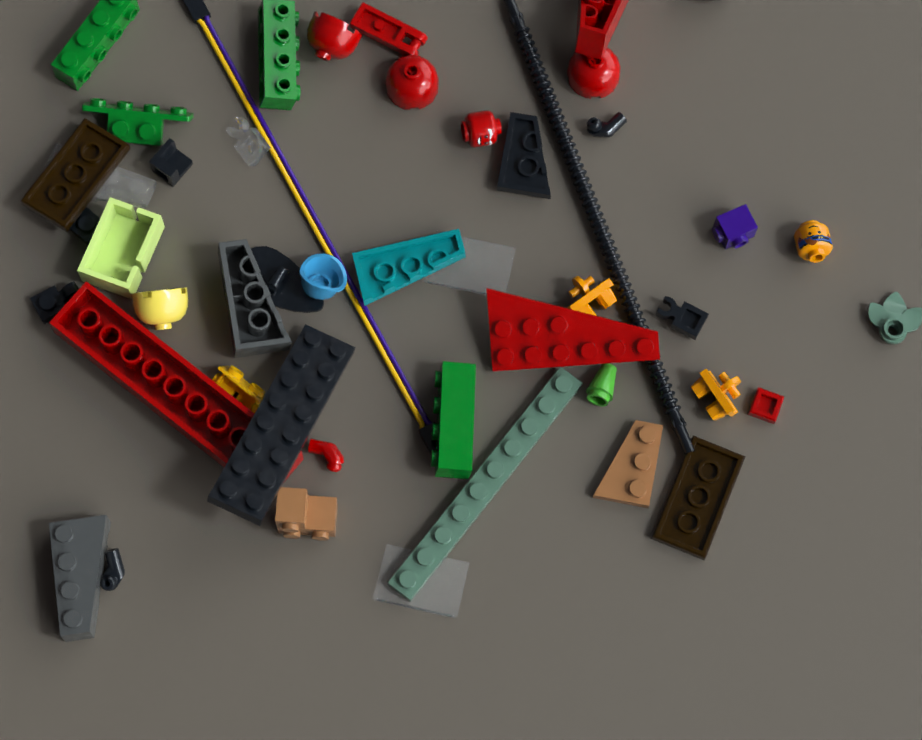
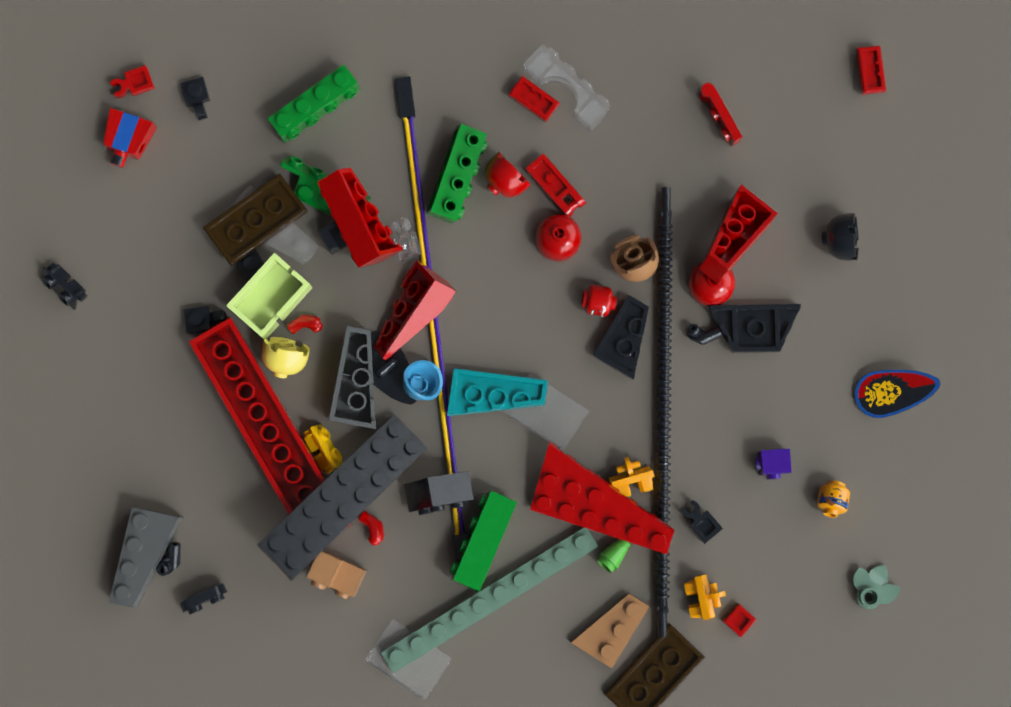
camera: 20 degrees right, 10 degrees up
none -> black plate [179,583,227,615]
none -> red arm [286,314,323,335]
none -> red wedge [317,167,403,268]
none -> red wedge [374,260,456,360]
none -> black brick [404,471,474,515]
none -> medium nougat cylinder [610,235,659,282]
none -> black wing [709,304,801,353]
none -> shield [855,370,941,418]

